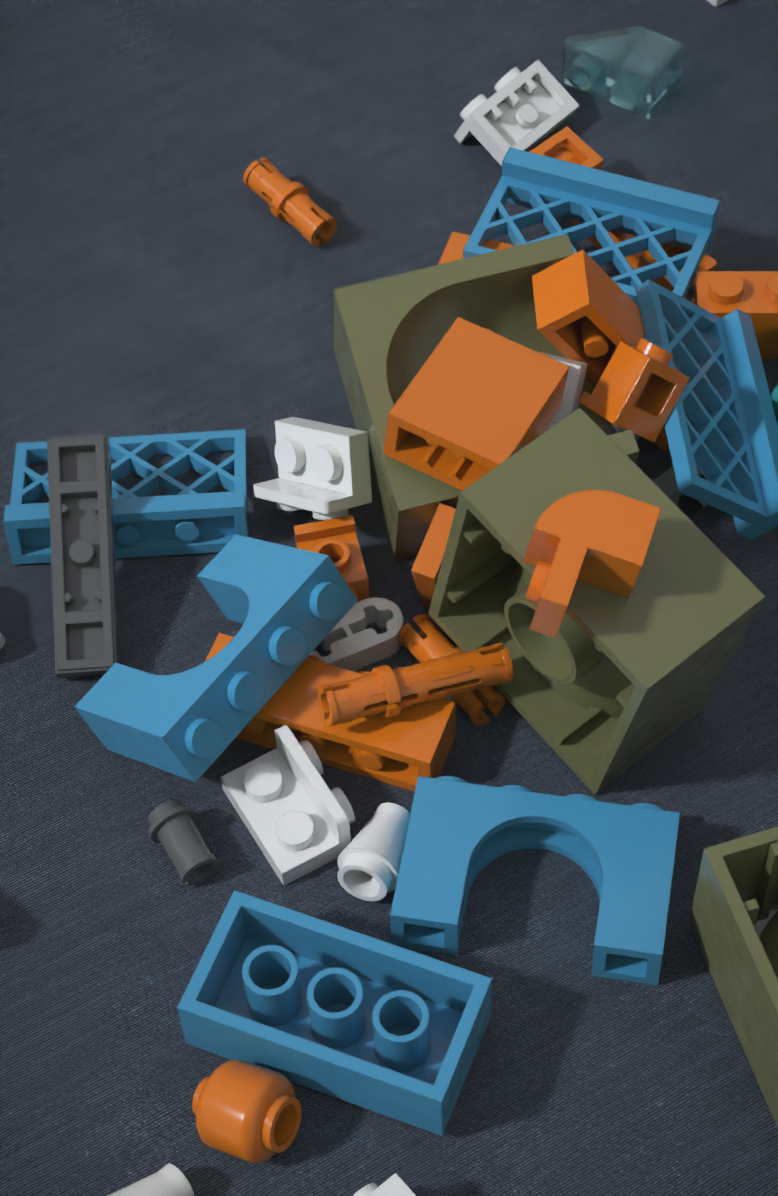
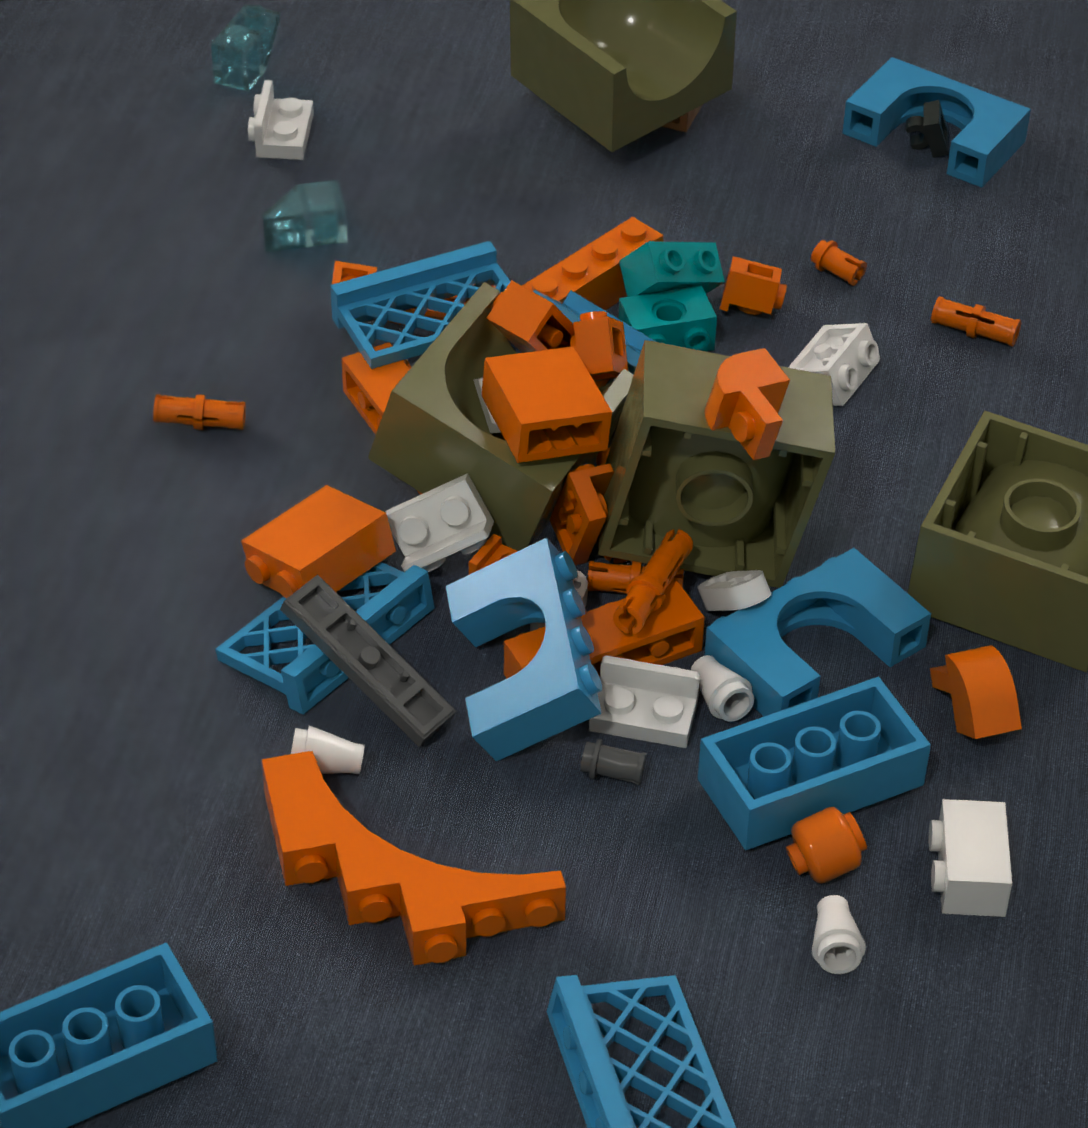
camera: 50 degrees left, 10 degrees down
white bracket [454,60,580,166] -> none
none -> orange brick [241,485,396,599]
none -> white beam [698,570,771,611]
none -> orange brick [930,645,1022,739]

